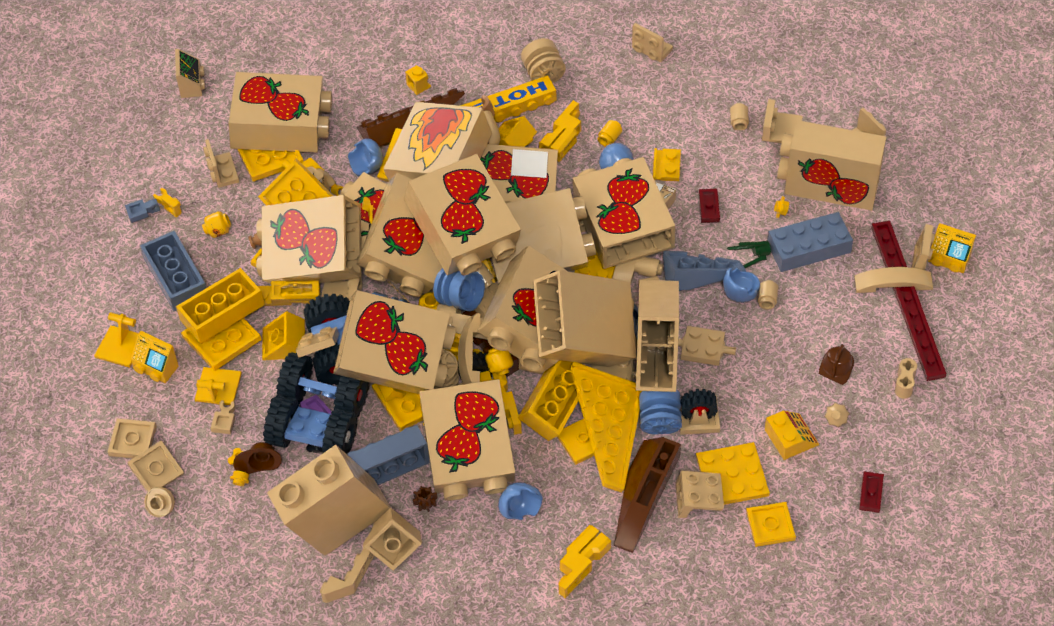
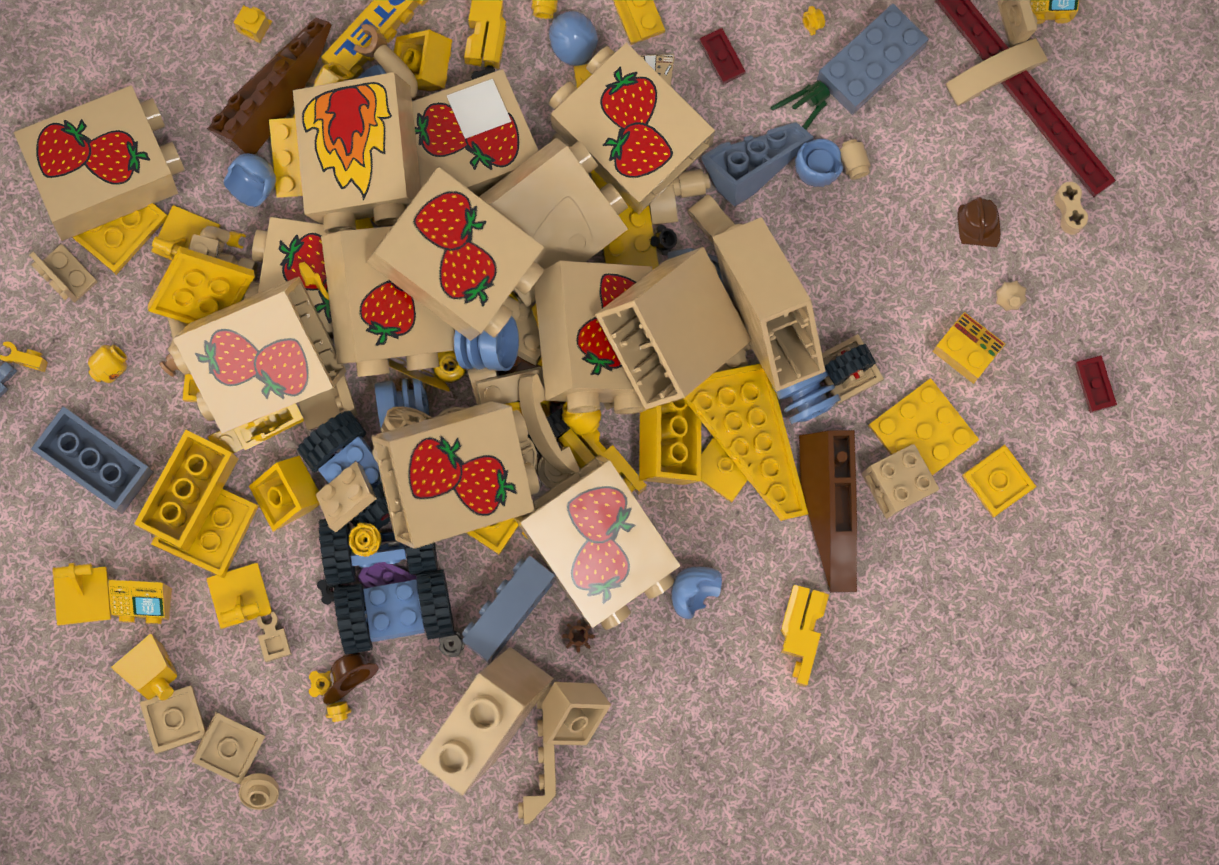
camera: 30 degrees left, 25 degrees up
tan plate [678,326,736,366] -> none
none -> yellow torso [111,633,177,701]
none -> yellow plate [349,523,381,557]

